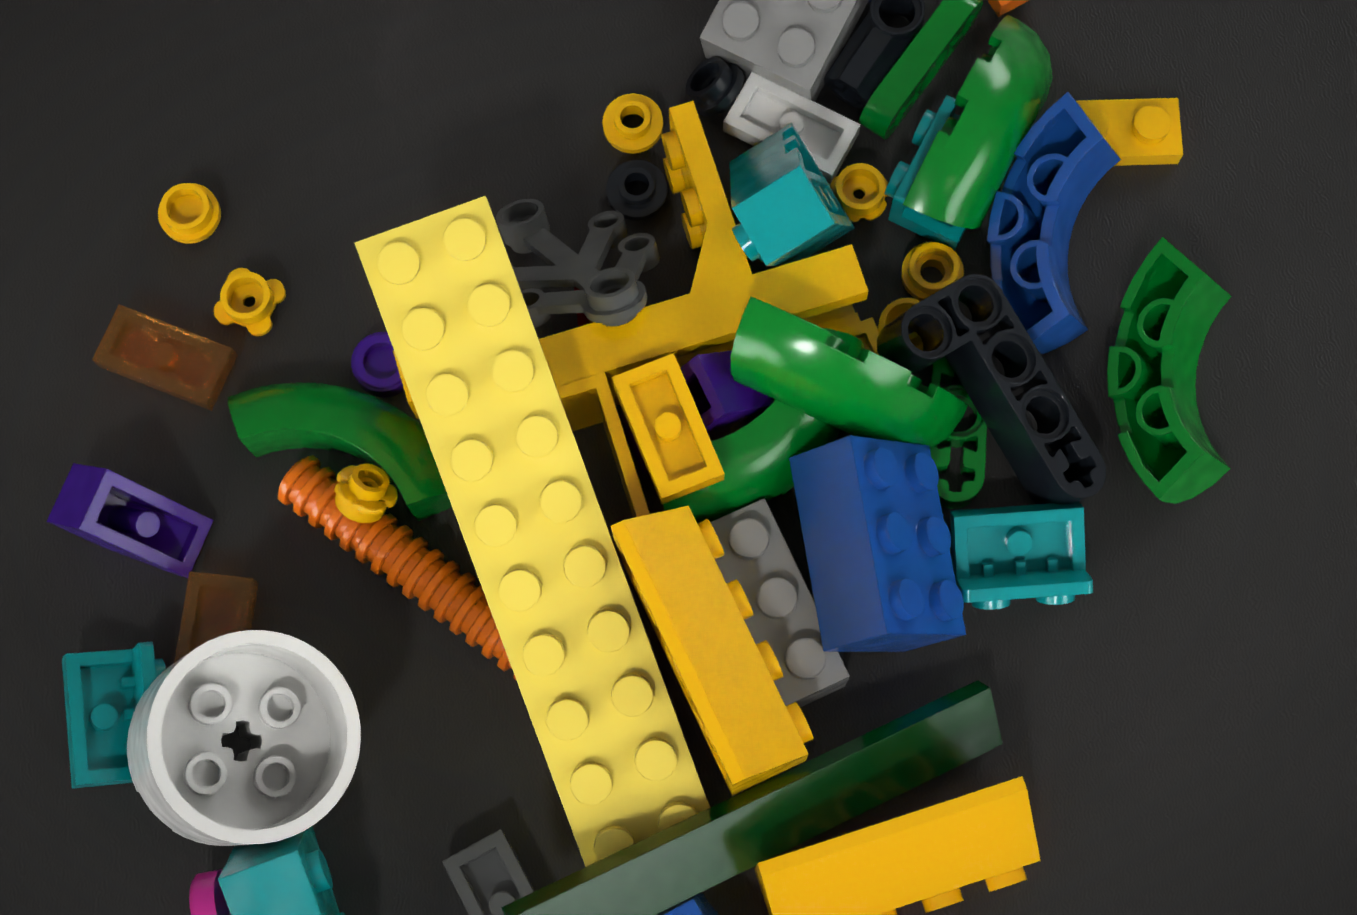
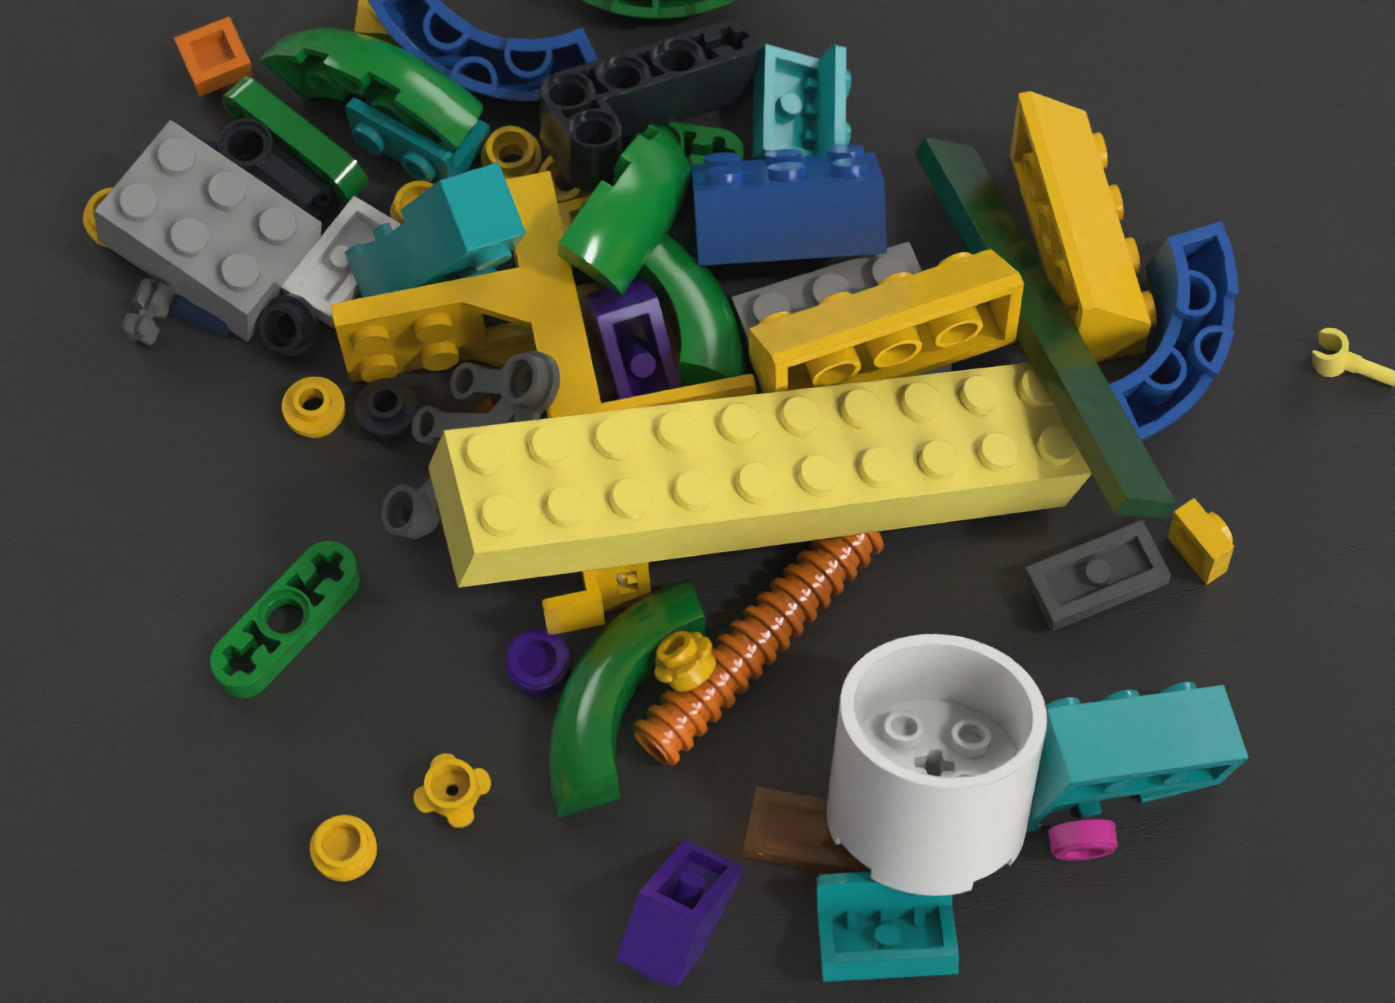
camera: 85 degrees left, 10 degrees down
clear orange plate [92,304,238,411] -> none
yellow plate [612,353,725,504] -> none
none -> green beam [210,541,360,698]

